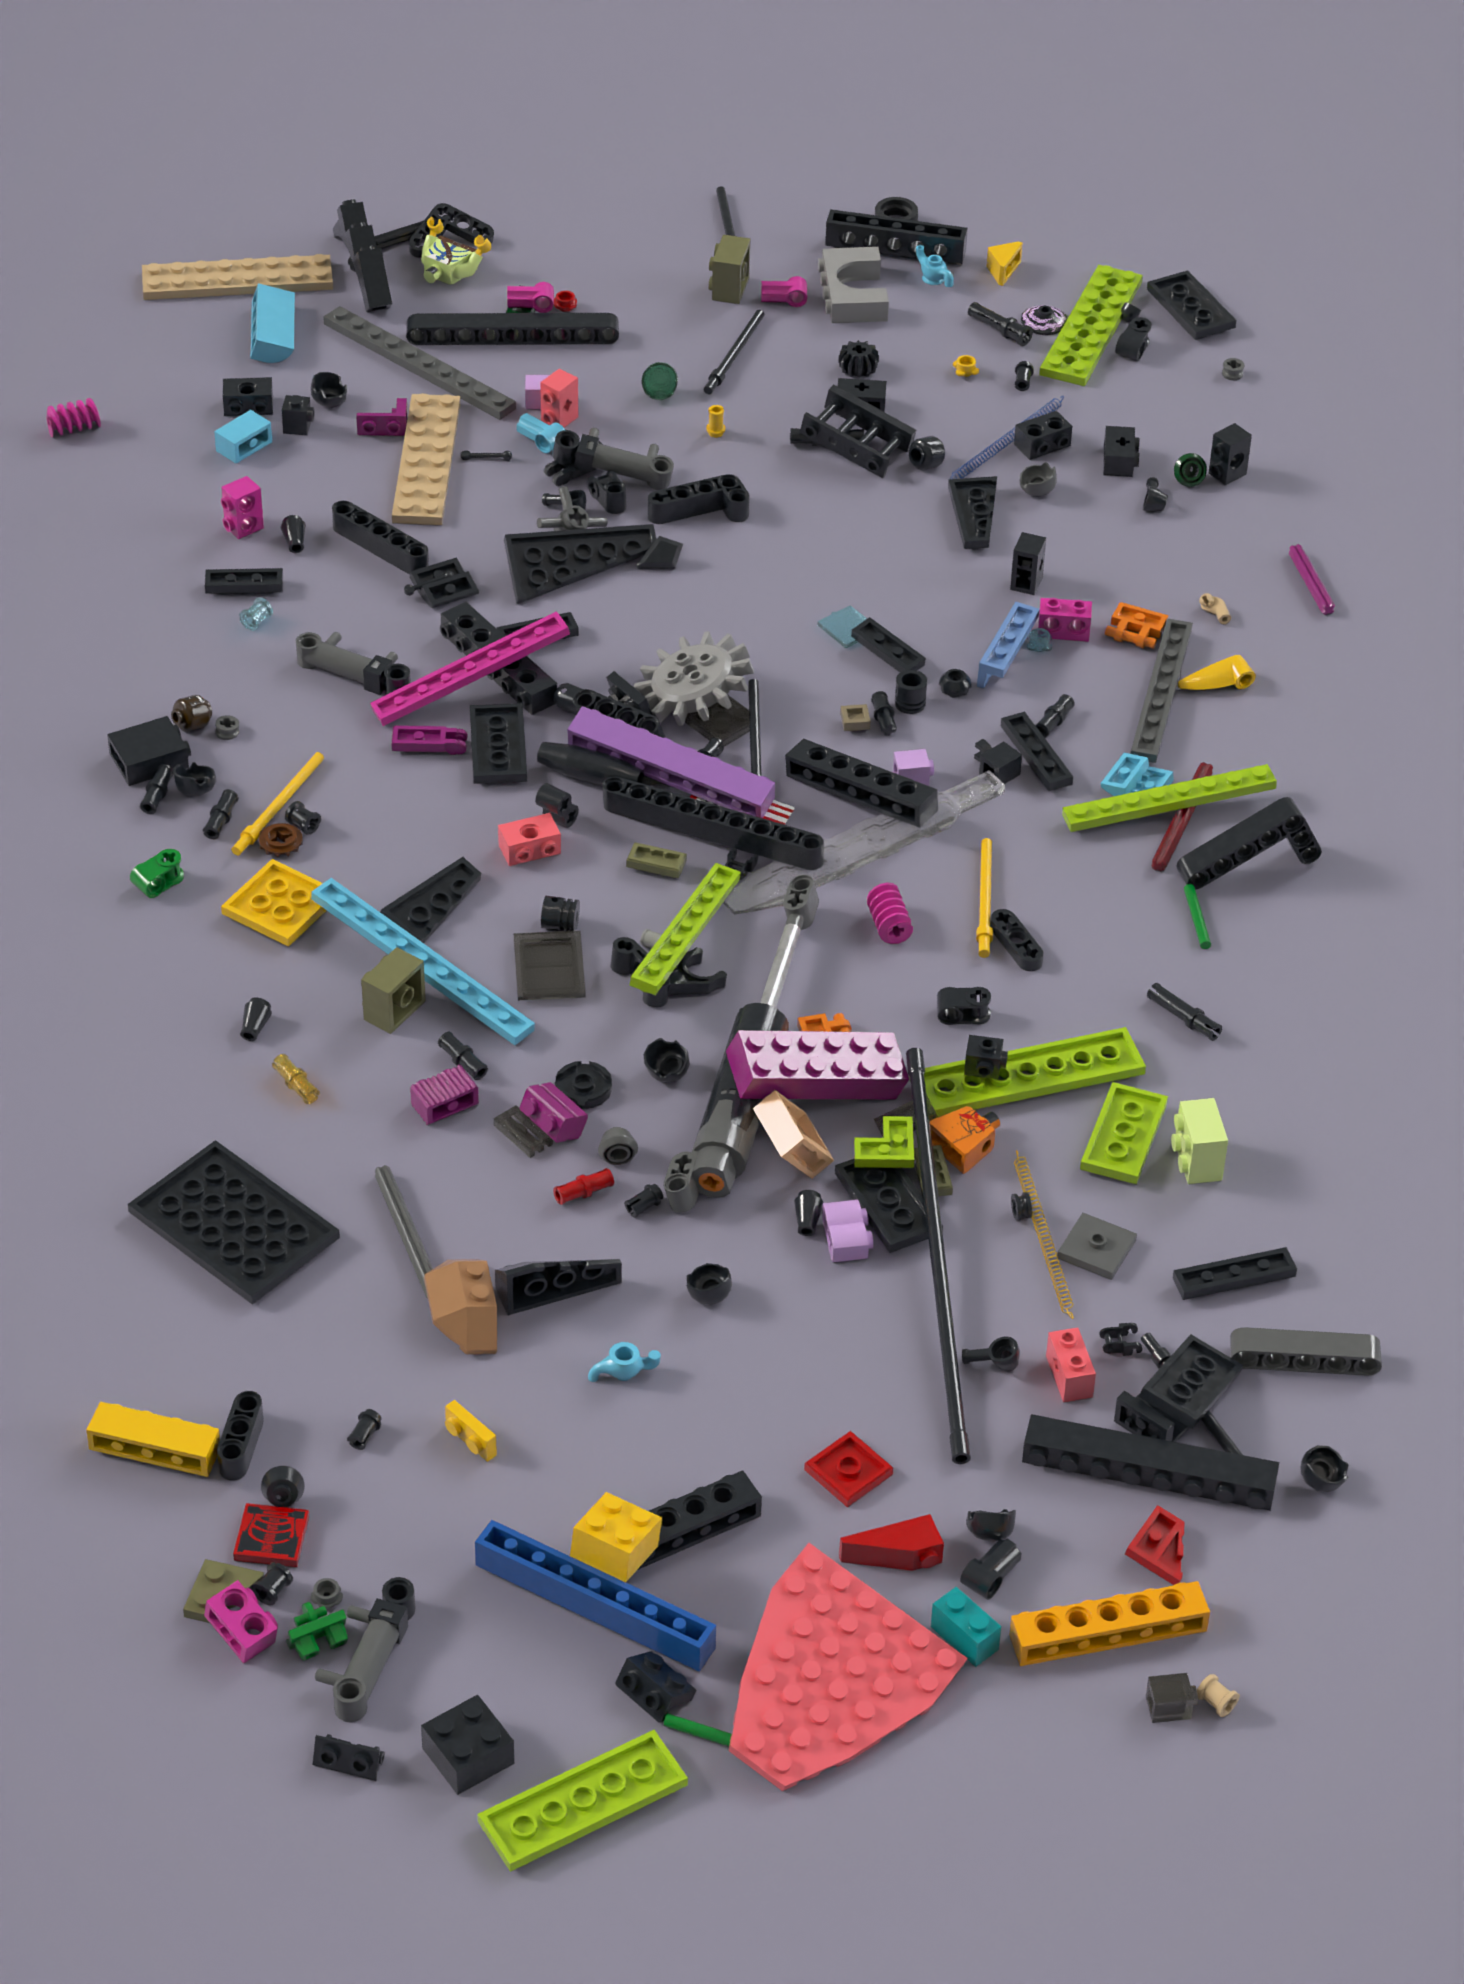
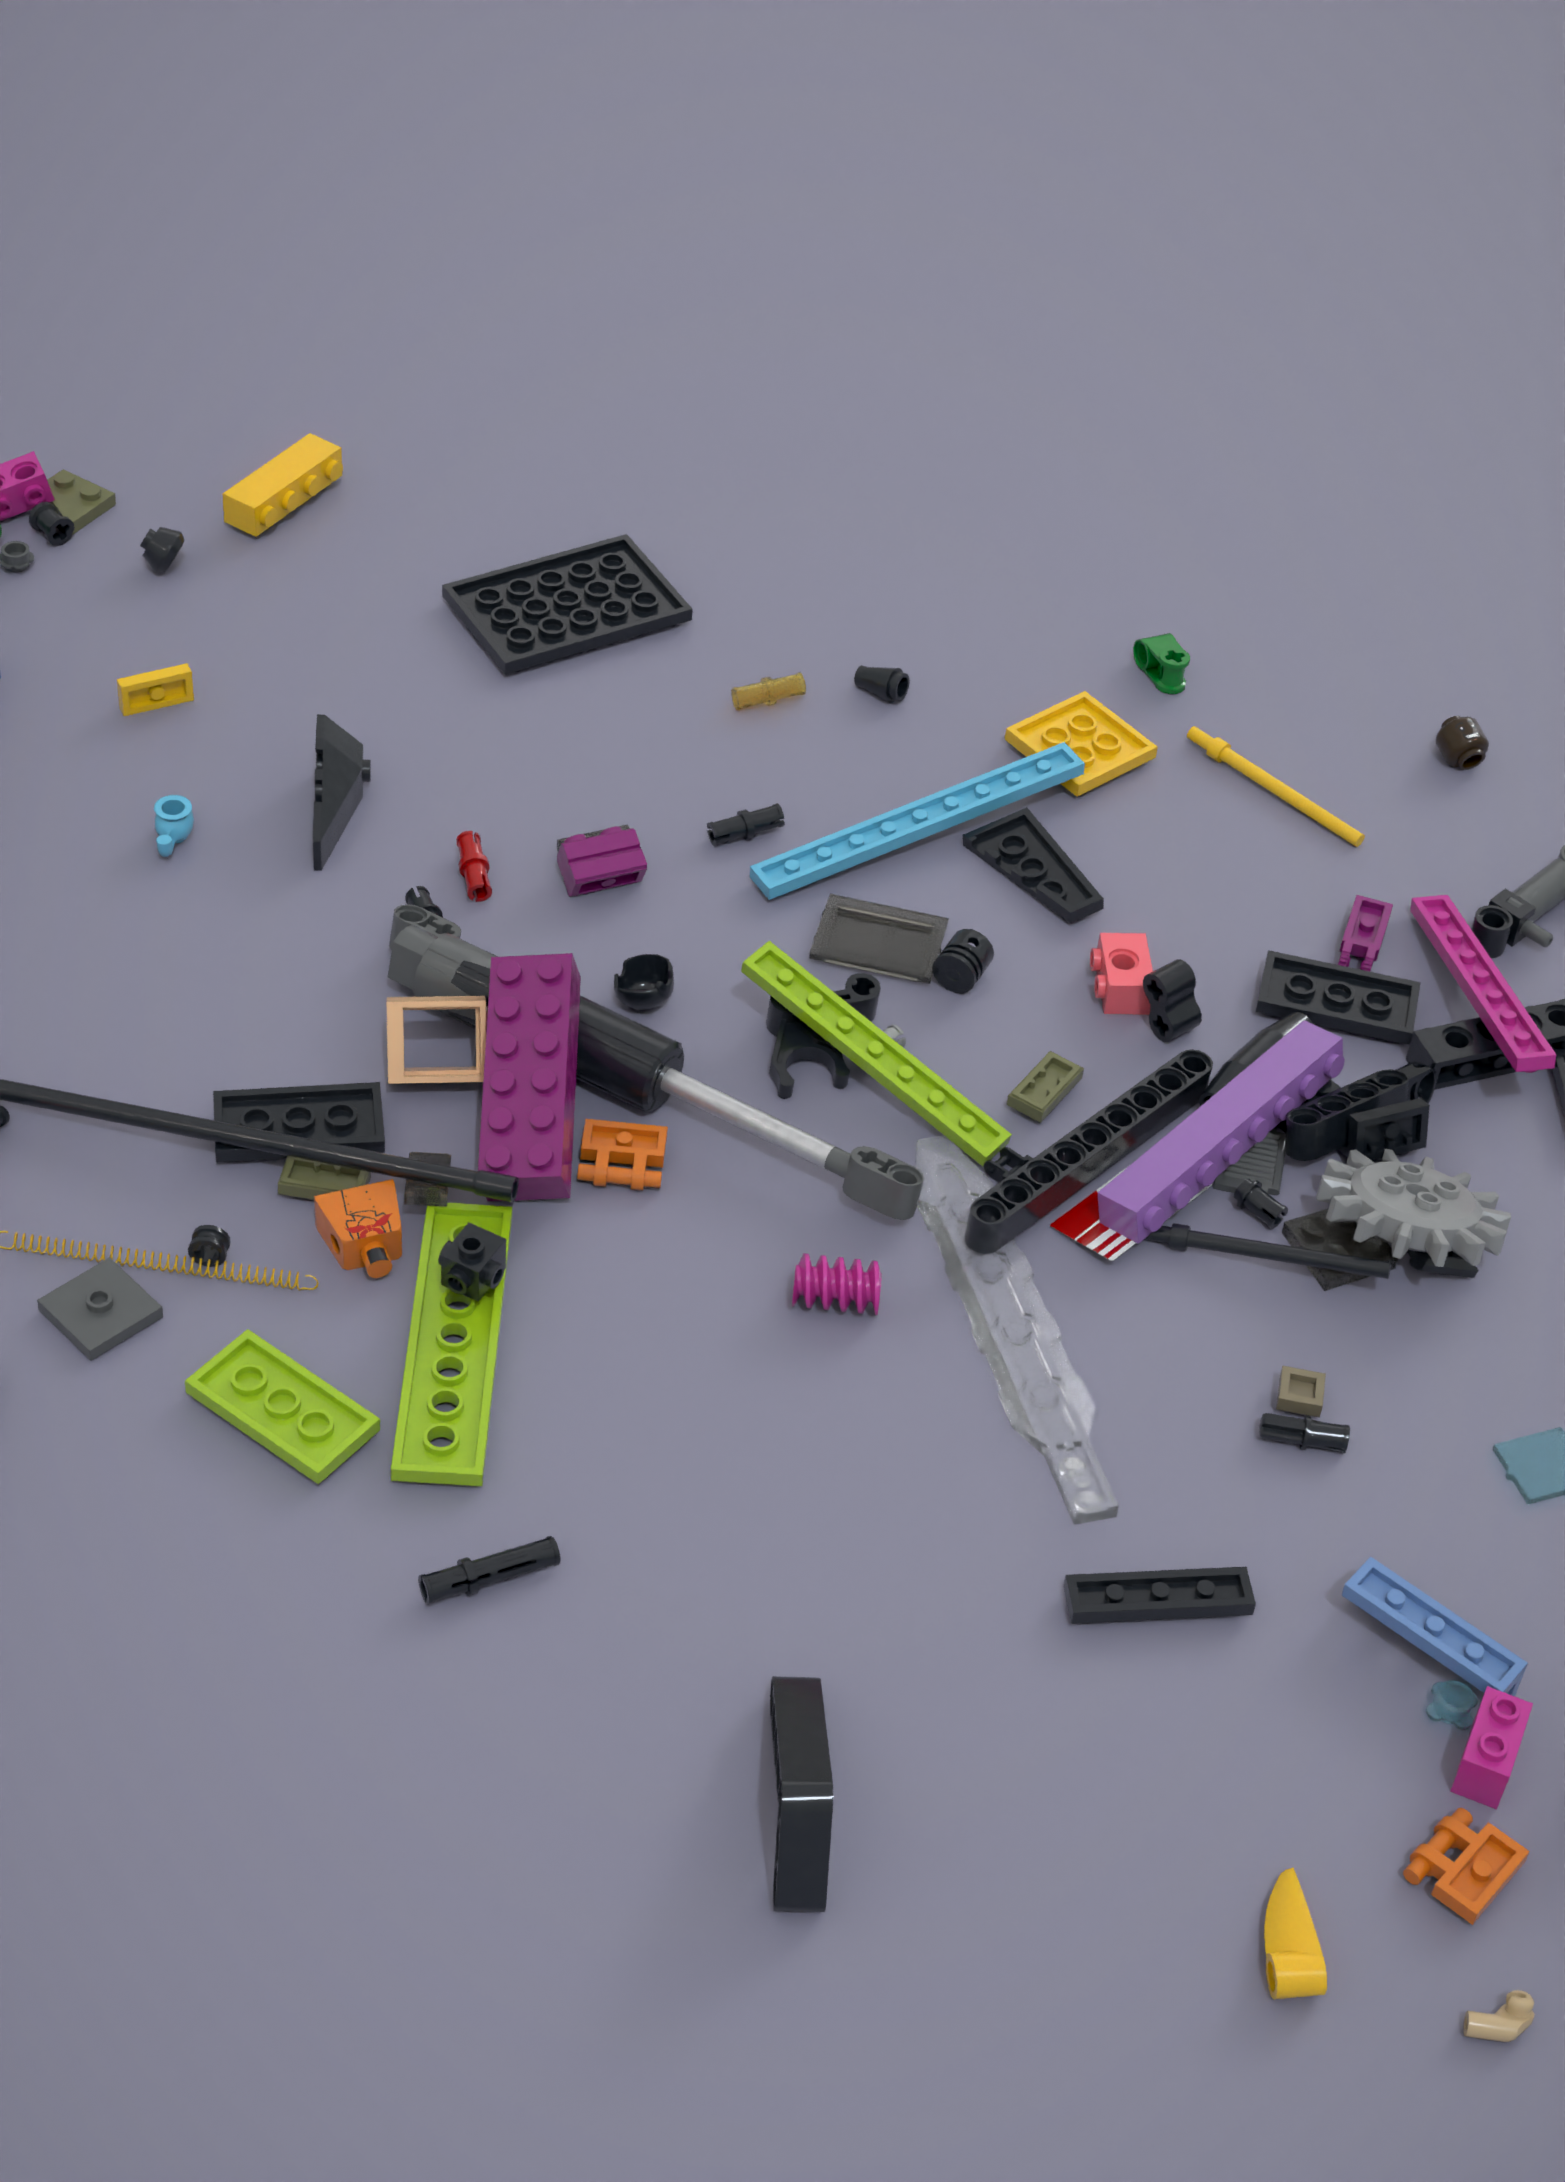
camera: 105 degrees right, 0 degrees up
black brick [107,716,191,786] -> none
black pin [140,764,173,814] -> none
black hair [173,762,216,797] -> none
black pin [202,789,239,840] -> none
dark grey bush [215,715,239,740] -> none
black beam [217,1391,264,1481] -> none
tile [233,1503,309,1567] -> none
reddish brown gear [259,823,303,858] -> none
black bush [285,801,321,835] -> none
black pin [347,1409,382,1450] -> none
olive brick [361,947,426,1034] -> none
dark grey axle [375,1165,433,1299] -> none
magenta brick [410,1065,479,1125] -> none
medium nougat wedge [424,1259,497,1355] -> none
black tile [555,1061,612,1109] -> none
dark grey cone [598,1127,638,1165] -> none
black hair [686,1263,732,1305] -> none
black brick [785,738,938,828] -> none
black cone [794,1190,824,1236] -> none
lavender brick [822,1200,873,1262] -> none
black plate [851,617,926,672] -> none
lime plate [854,1116,914,1168] -> none
lavender brick [893,749,934,786] -> none
black piece [895,670,927,714] -> none
black piece [937,987,991,1025] -> none
black plate [939,669,972,698] -> none
black brick [974,739,1022,788] -> none
yellow bar [976,838,993,958] -> none
black beam [990,909,1044,971] -> none
black pin [1035,694,1075,737] -> none
lime plate [1062,764,1277,832] -> none
medium azure slope [1101,753,1174,796] -> none
dark grey plate [1130,618,1193,763] -> none
dark red axle [1151,762,1213,872] -> none
yellowish green brick [1171,1098,1228,1184] -> none
green bar [1184,884,1211,949] -> none

